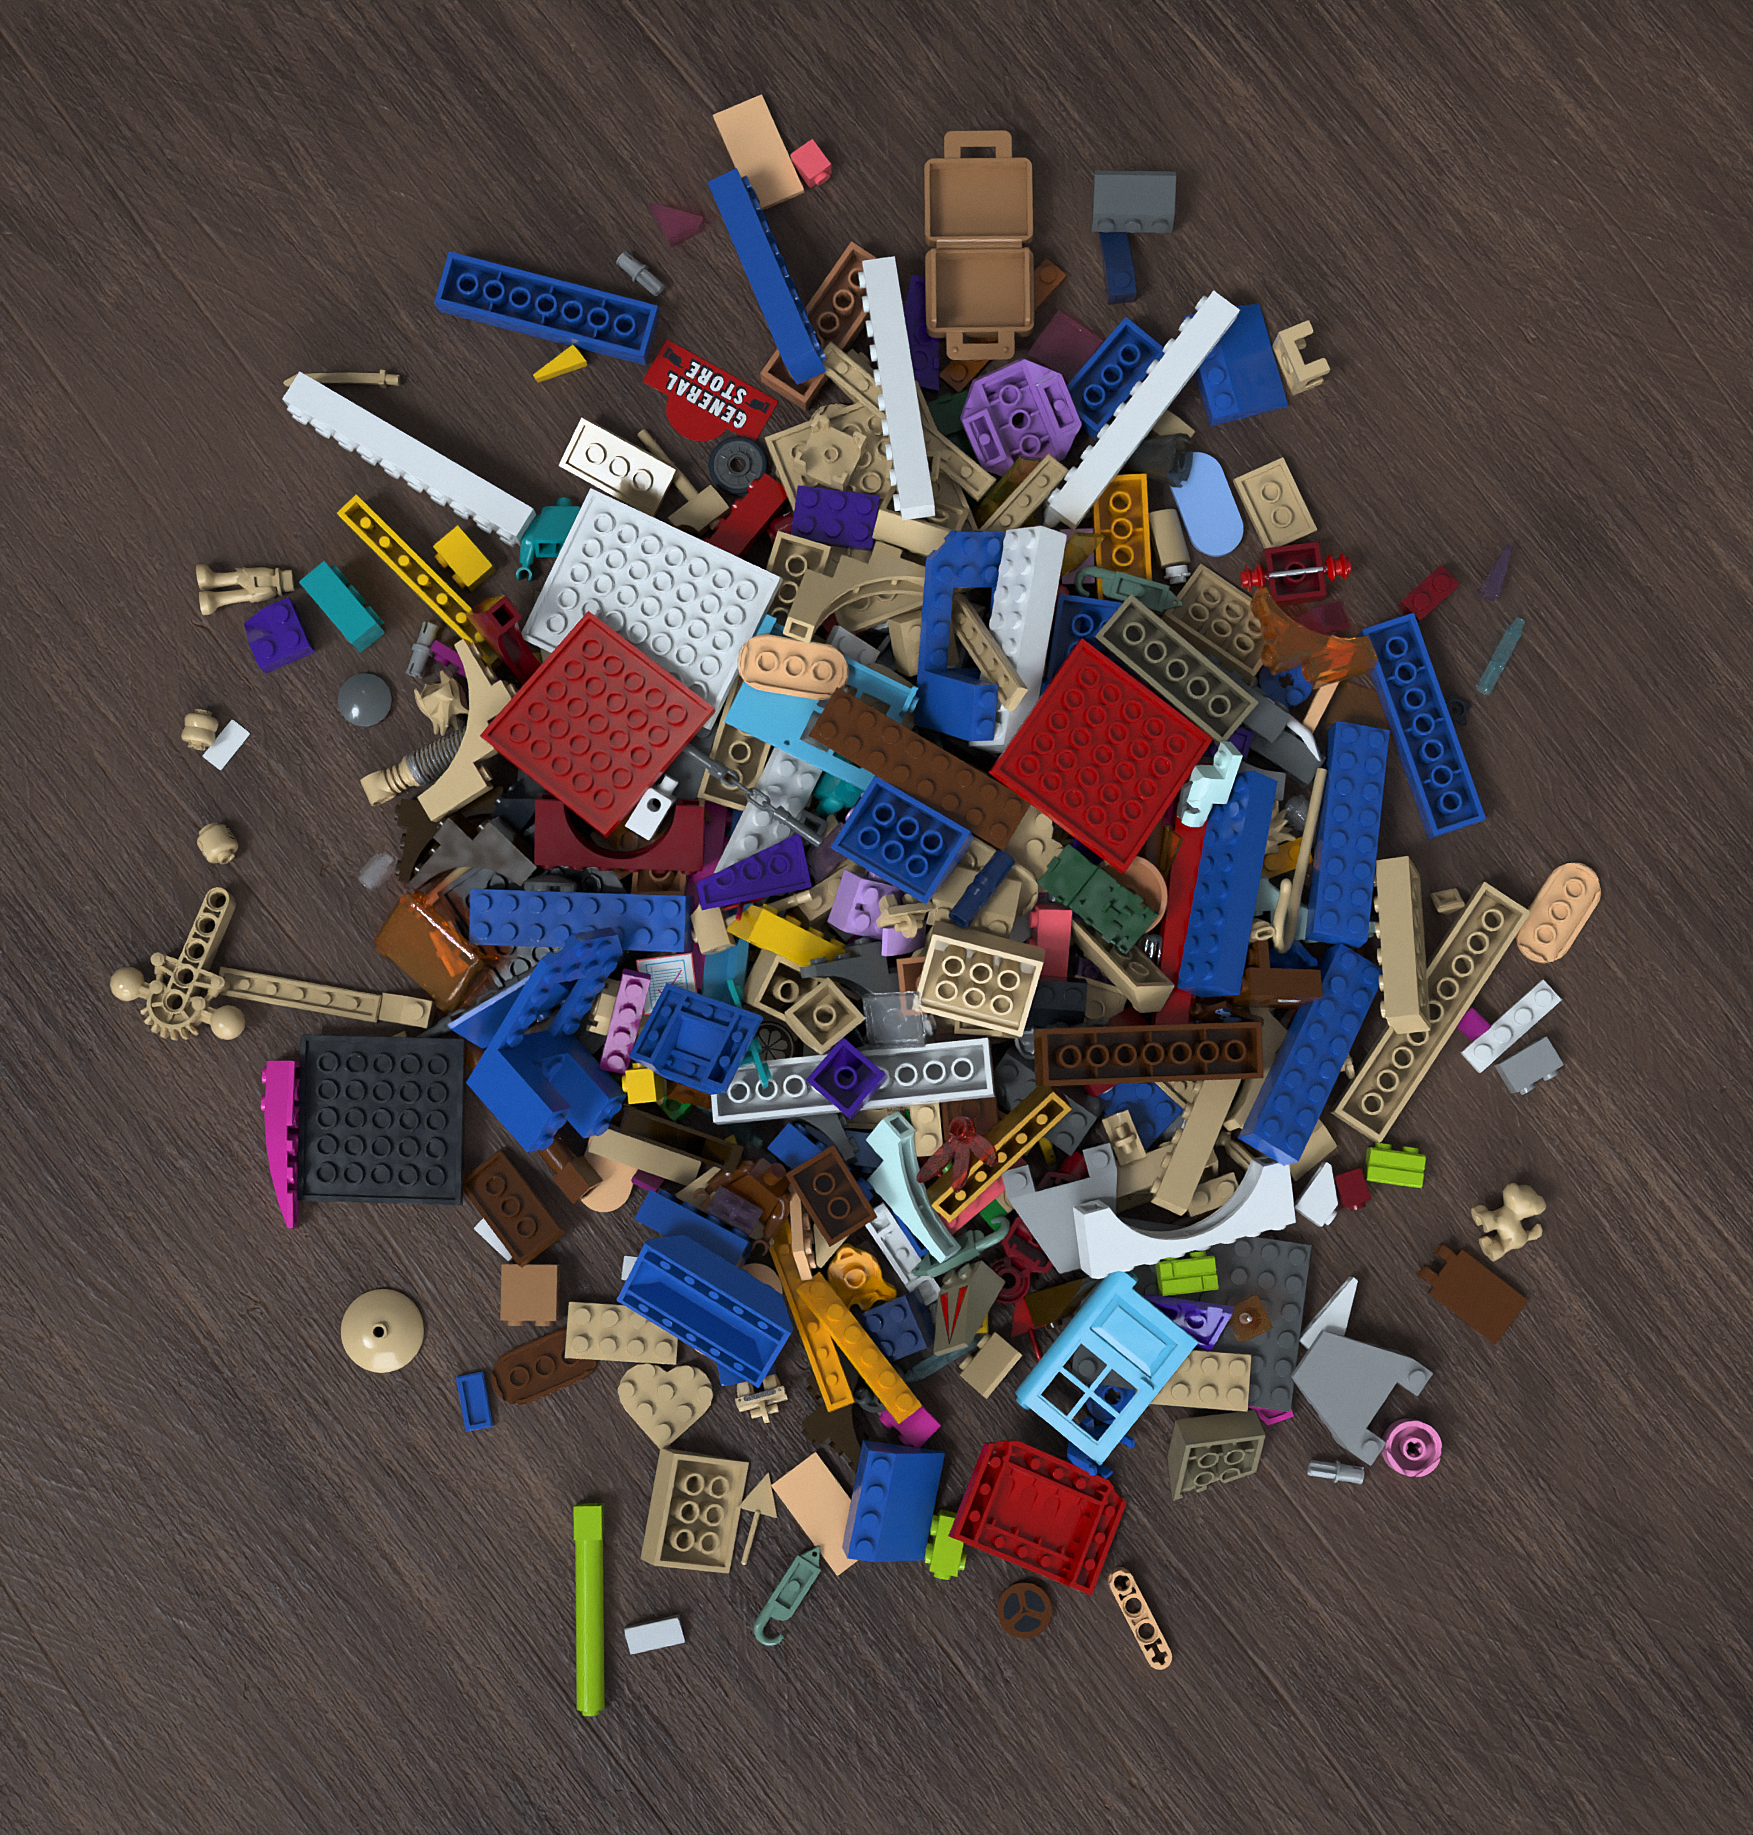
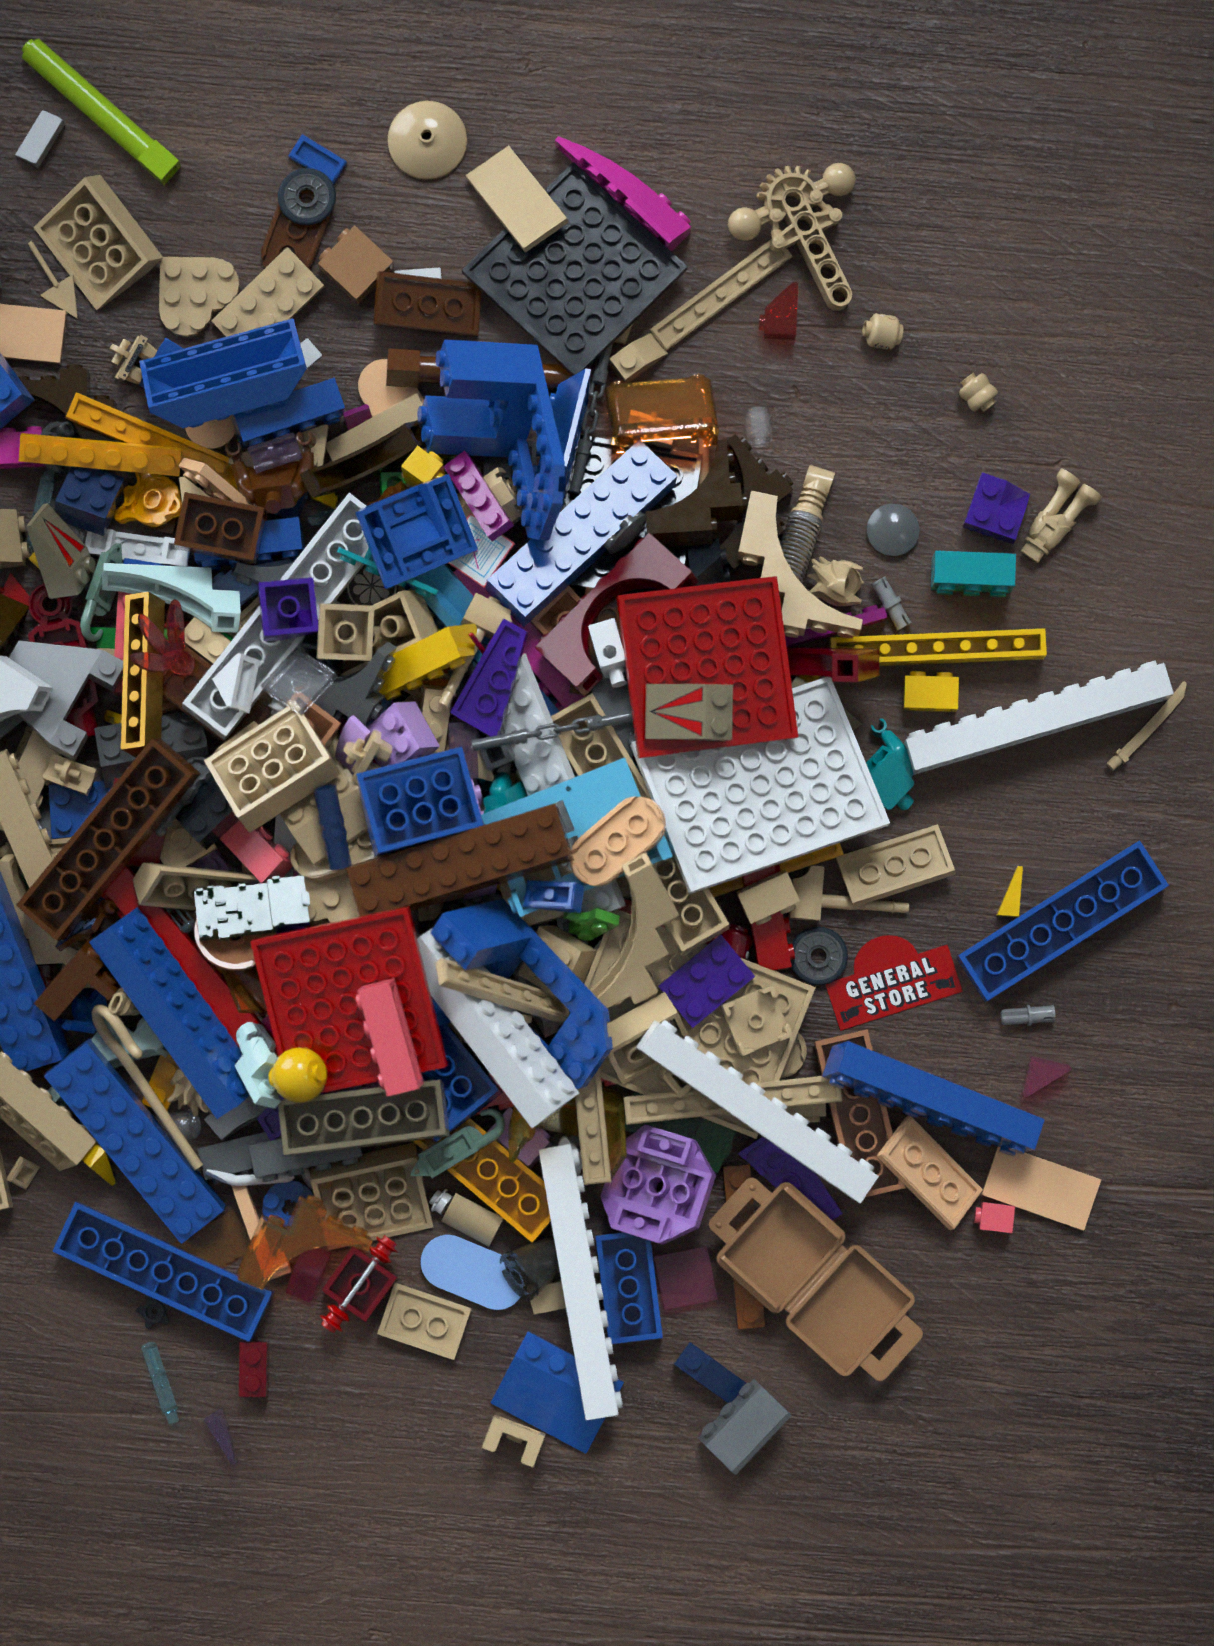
camera: 135 degrees right, 0 degrees up
white sticker [203,720,250,770] -> none
none -> yellow piece [82,1142,116,1186]
none -> white slope [213,653,260,713]
none -> yellow brick [269,1048,327,1103]
none -> wheel [278,168,336,225]
none -> coral brick [356,978,424,1096]
none -> tan tile [466,146,569,252]
none -> blue slope [523,880,584,913]
none -> bright green plate [563,908,620,941]
none -> dark tan slope [645,684,733,741]
none -> tan brick [736,869,800,925]
none -> clear red slope [759,282,798,340]
none -> light nougat tile [877,1116,983,1230]

